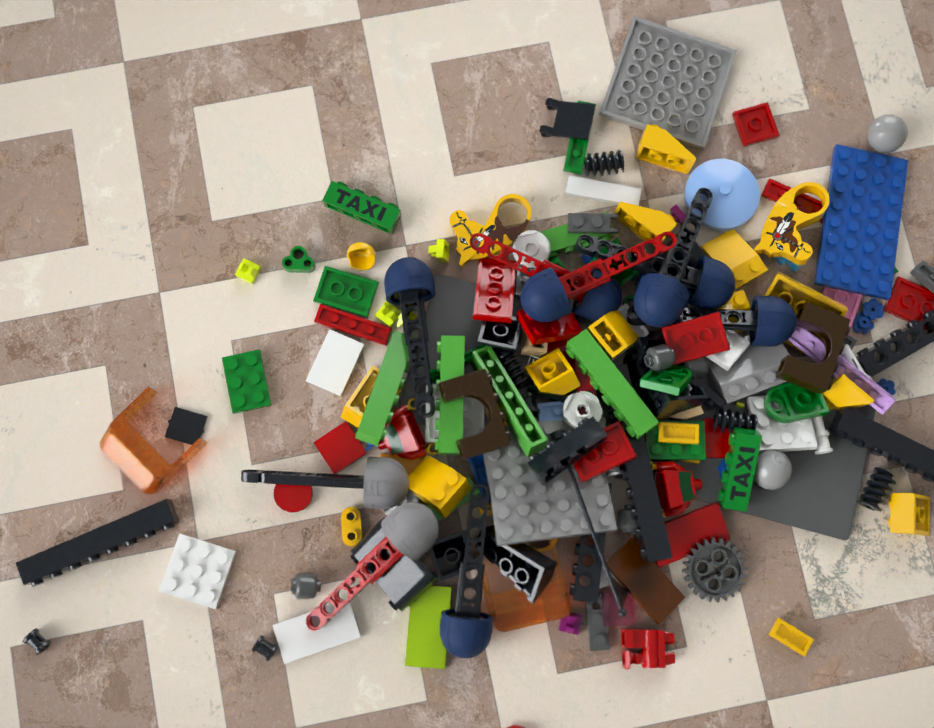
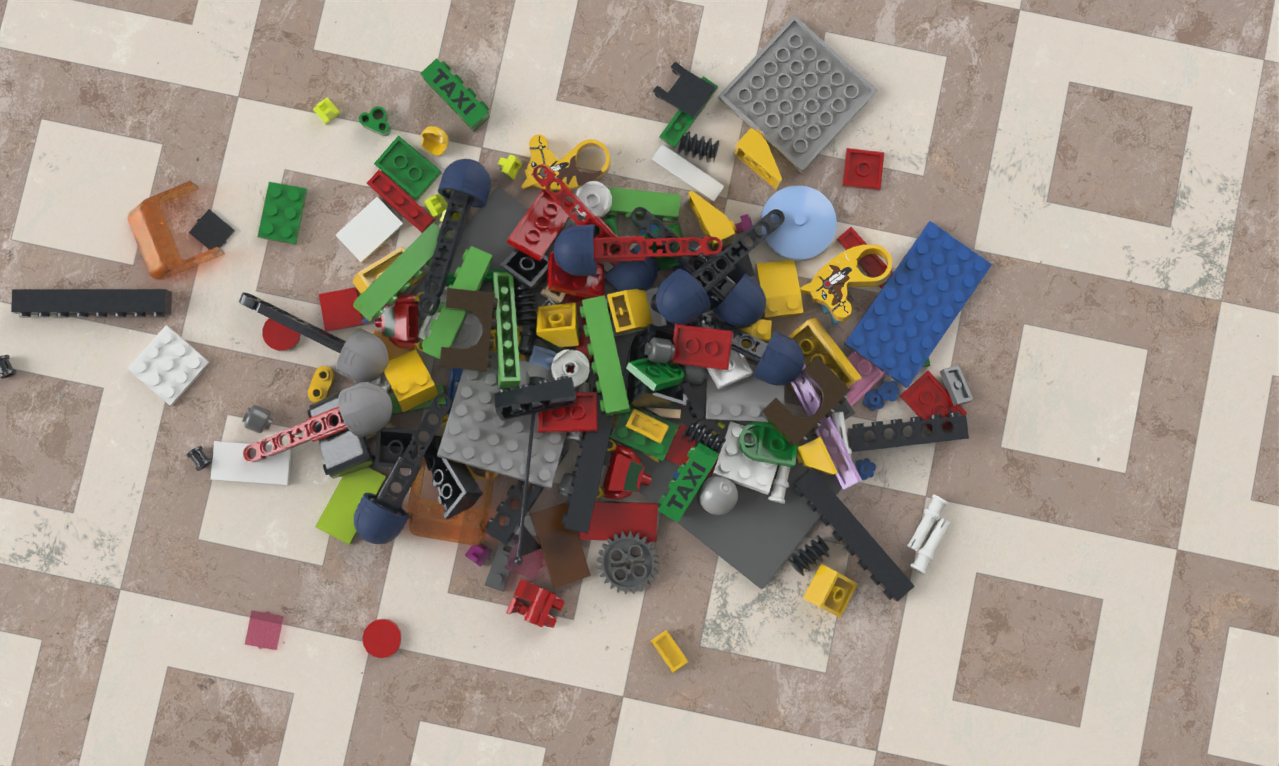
camera: 25 degrees right, 5 degrees up
dark grey hinge [568,213,619,234] -> none
light grey piece [867,114,908,153] -> none

